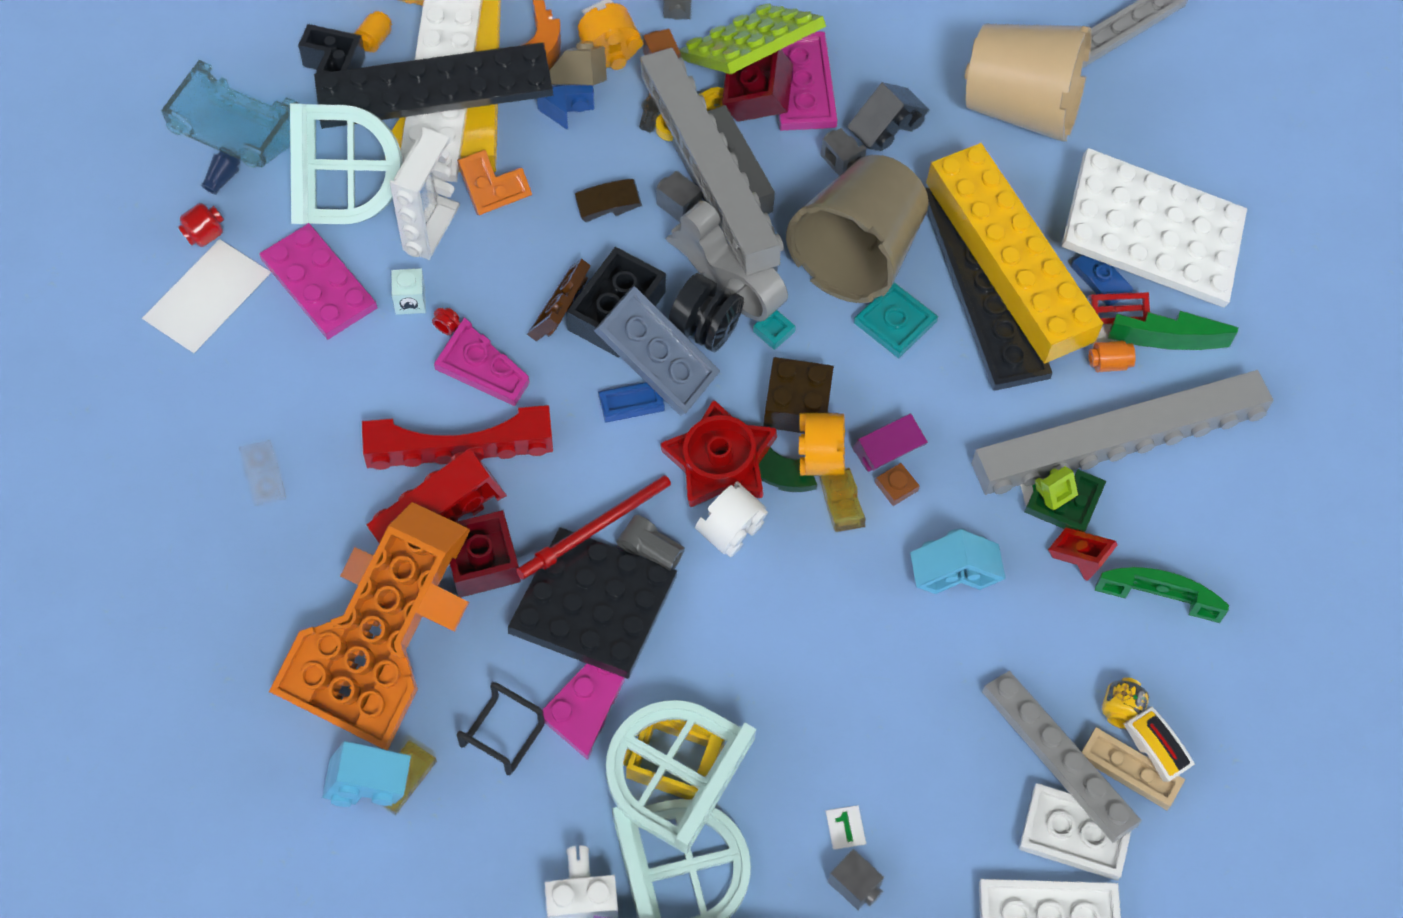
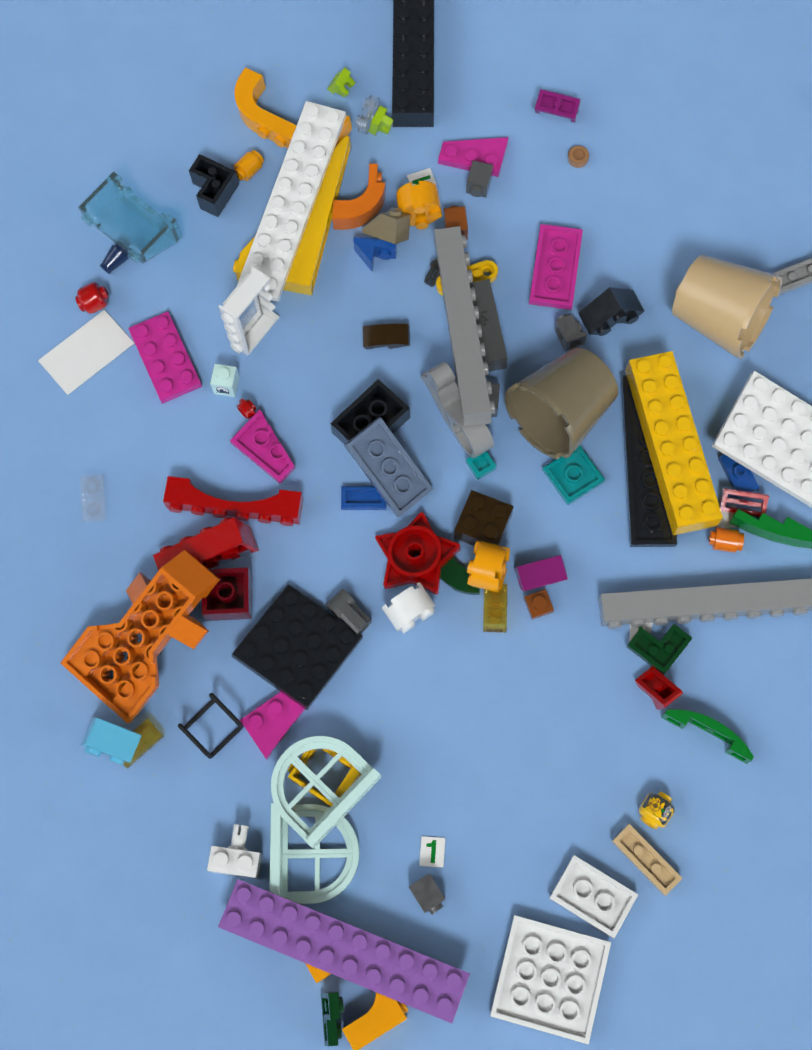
camera: 20 degrees right, 10 degrees up
light aqua window [290,104,403,224] -> none
black plate [314,42,553,129] -> none
orange plate [457,150,532,215] -> none
red bar [516,475,671,580] -> none
reddish brown wing [527,258,591,341] -> none
flat silver brick [656,170,702,223] -> none
black wheel [668,273,744,353] -> none
lime plate [679,3,826,74] -> none
dark red brick [722,49,793,122] -> none
medium azure brick [910,529,1006,594] -> none
light grey plate [982,671,1141,843] -> none
lime tile [1035,466,1078,511] -> none
slope [1124,707,1195,782] -> none

